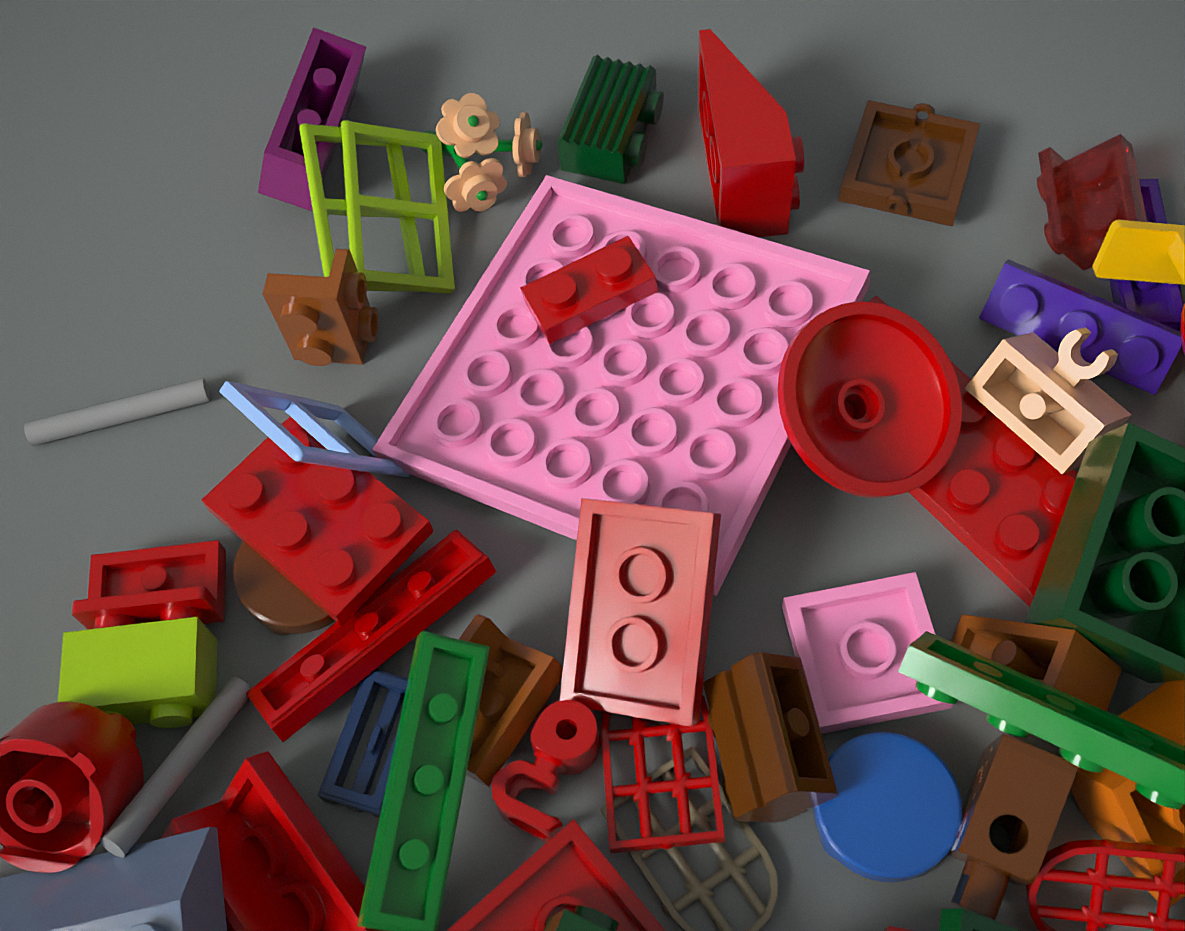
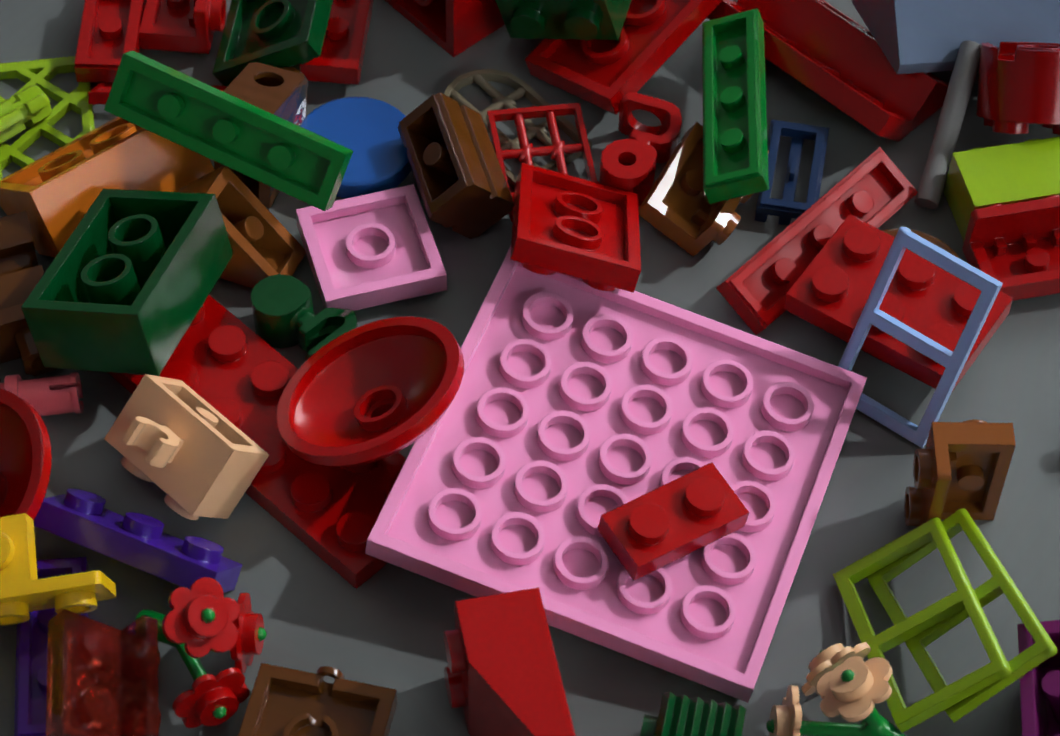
camera: 165 degrees right, 10 degrees down
none -> red plant [134,577,267,729]
none -> dark green leg [251,274,358,360]

